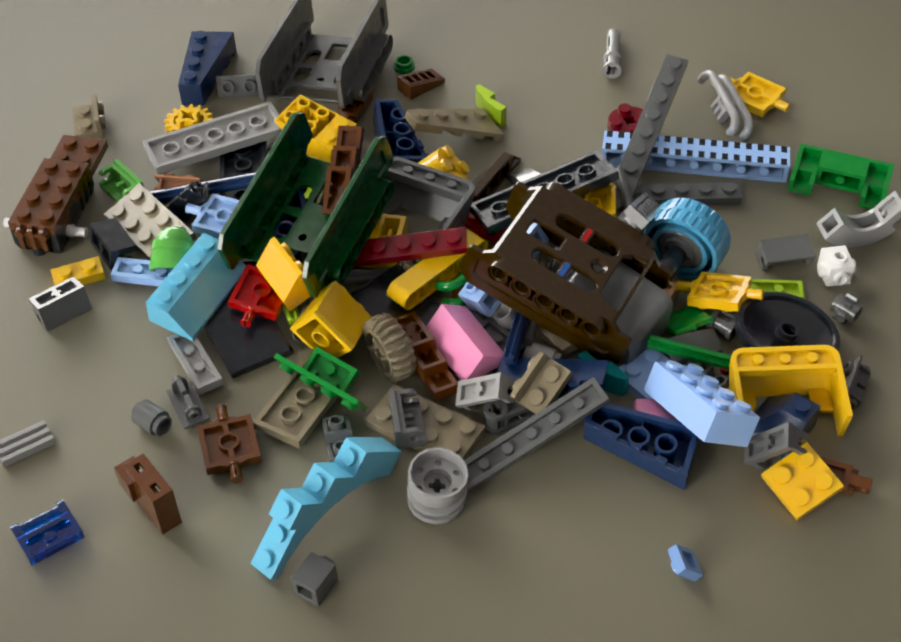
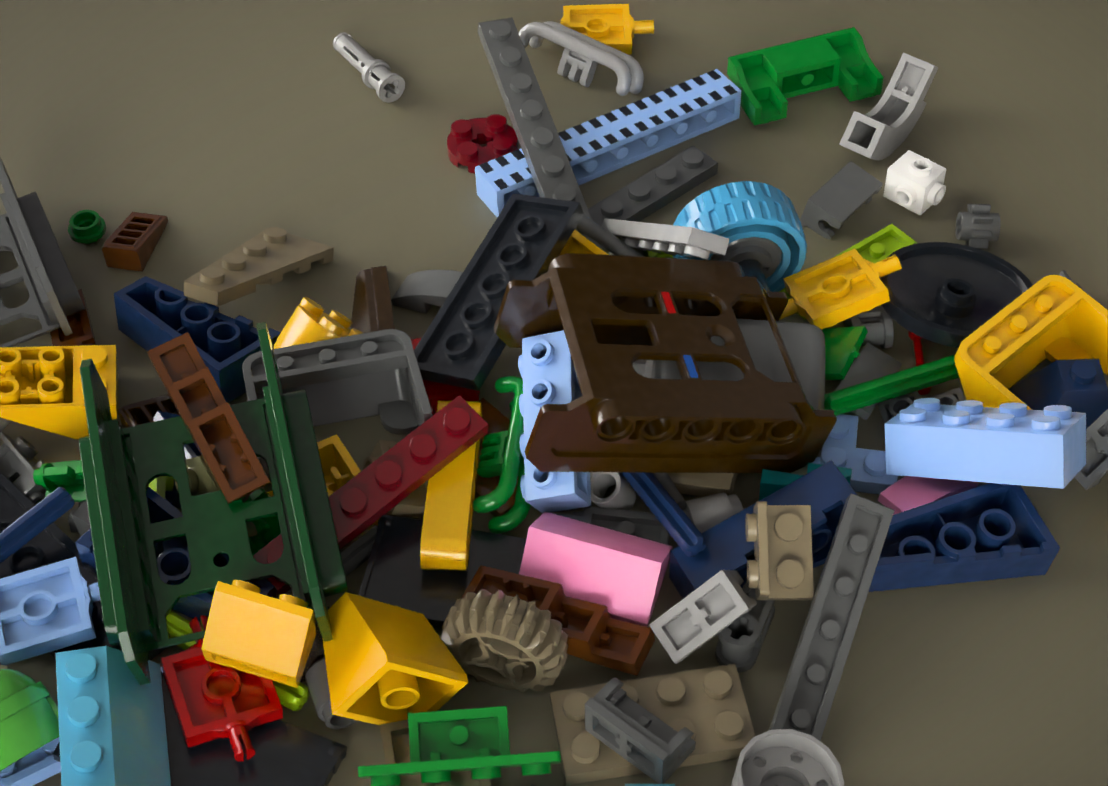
camera: 40 degrees left, 0 degrees up
lime slope [476,84,507,128] -> none

